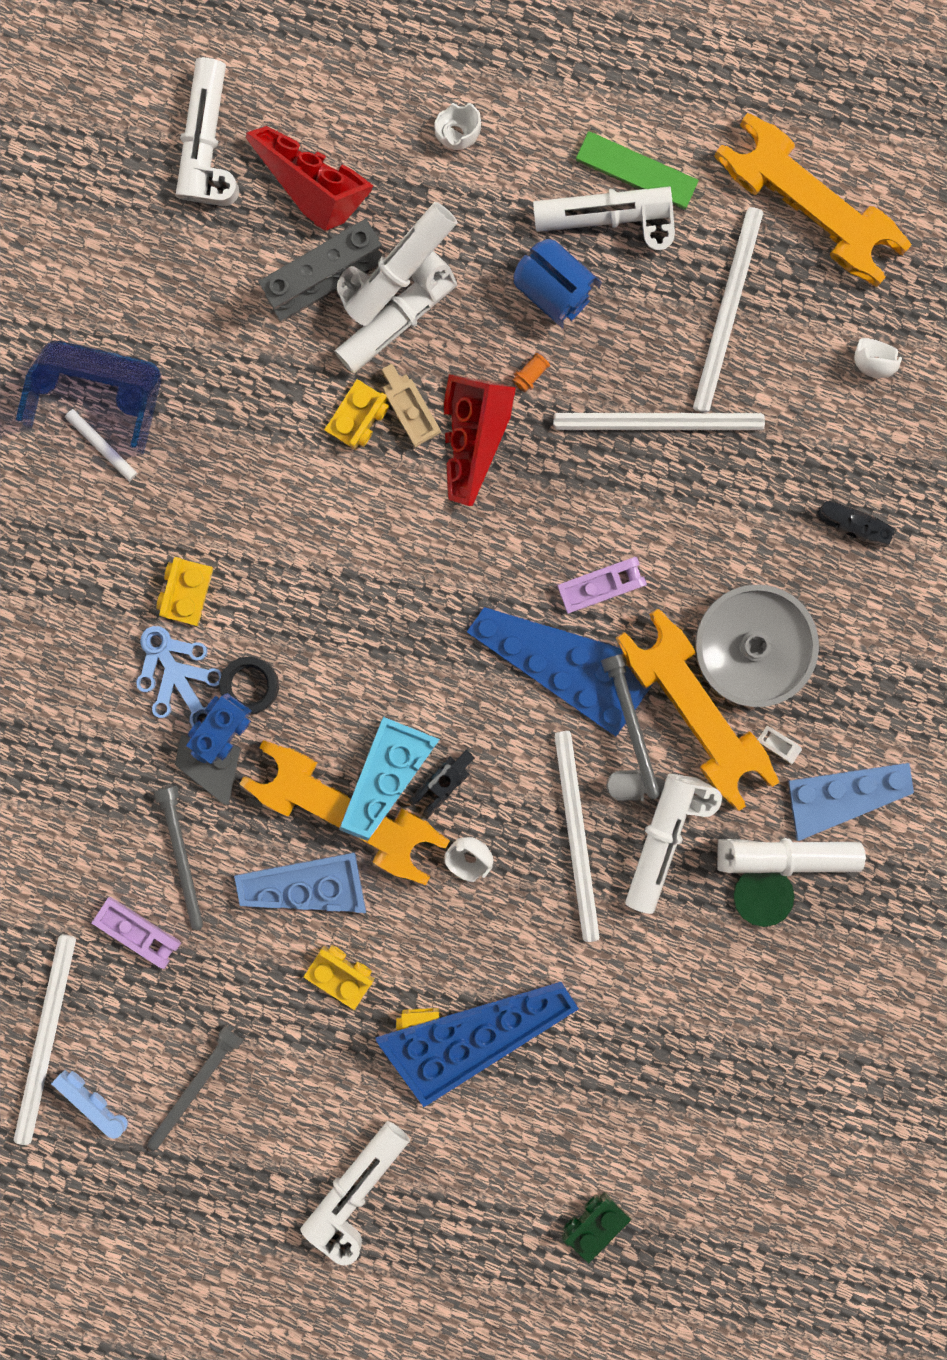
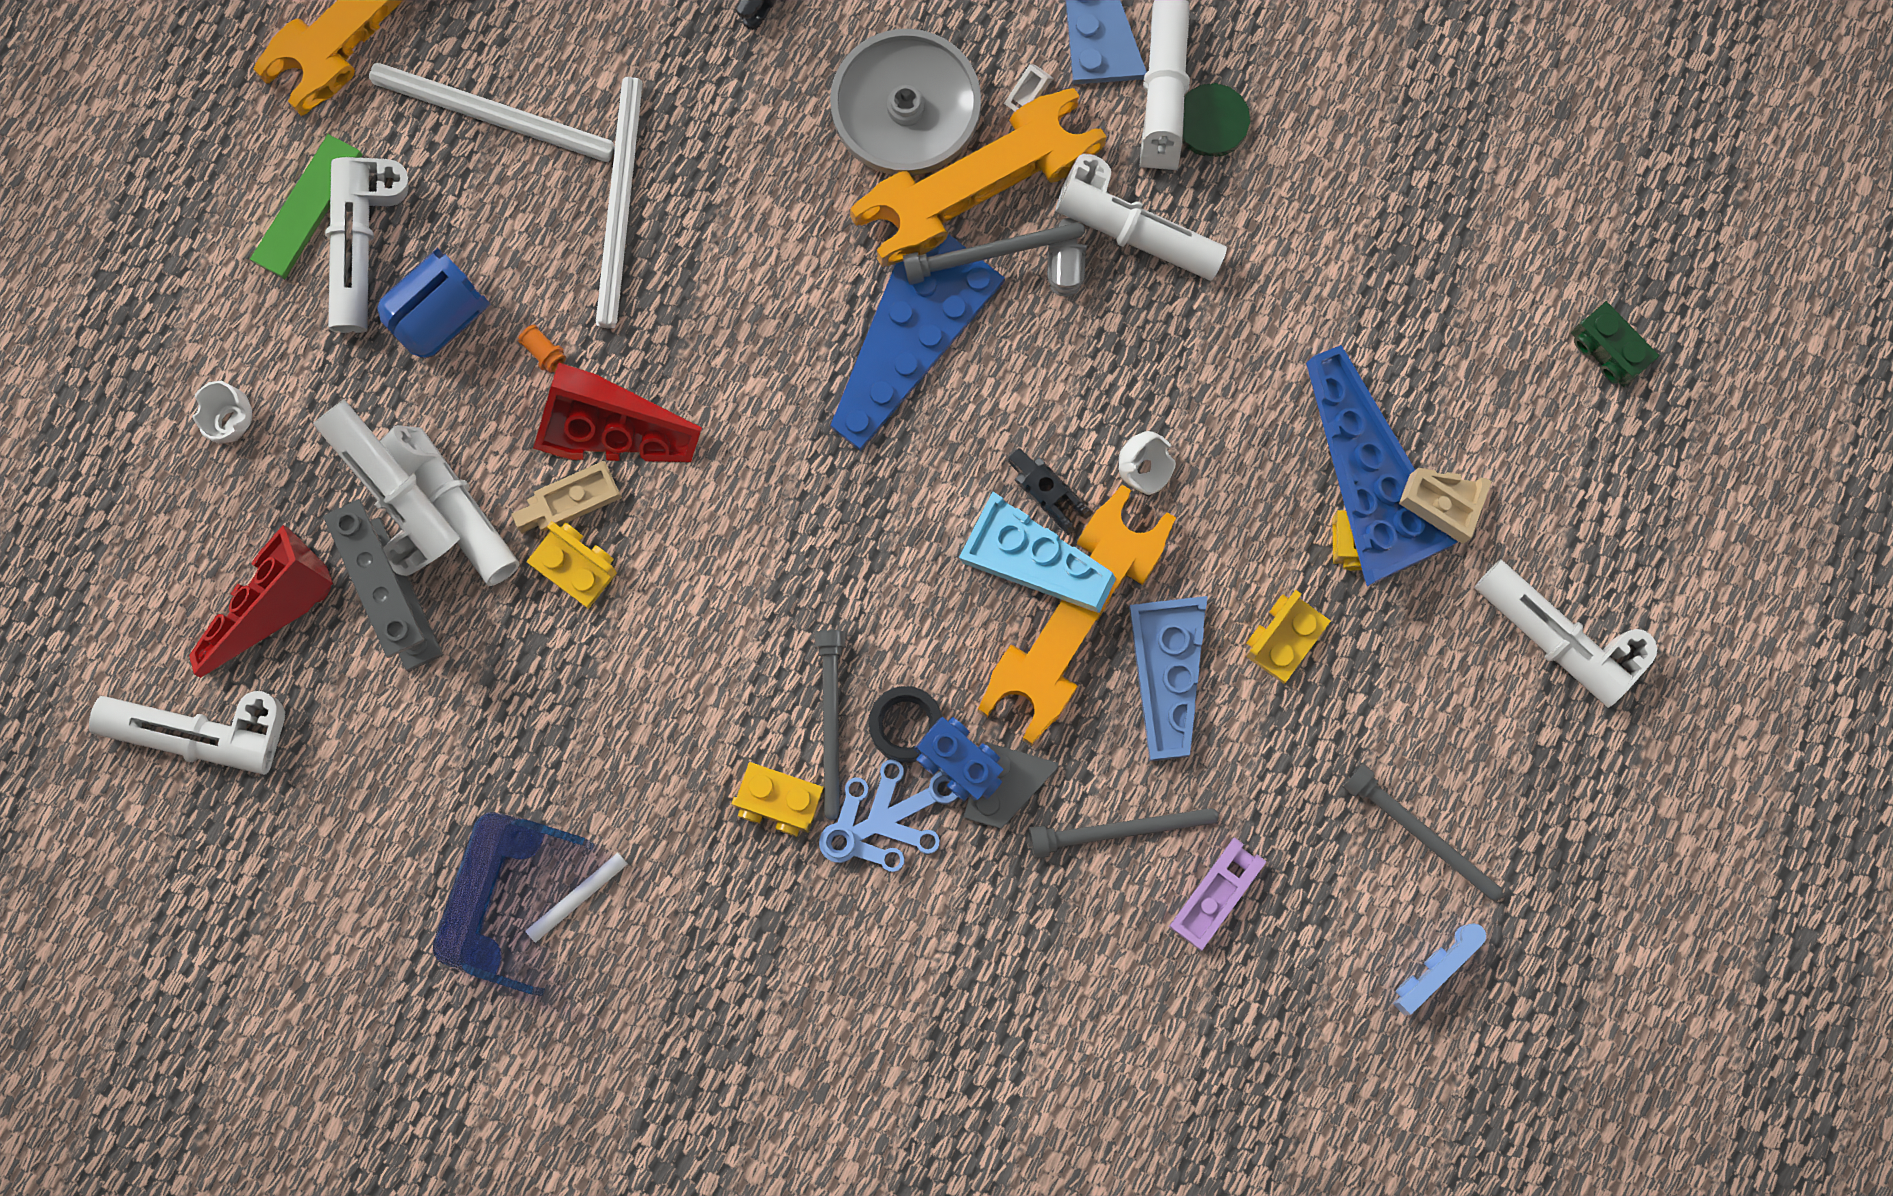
camera: 80 degrees left, 10 degrees down
white axle [14,934,76,1145] -> none
white axle [555,731,600,942] -> none
lavender plate [557,557,647,614] -> none
none -> dark grey piece [814,630,846,820]
none -> tan wing [1399,468,1492,544]

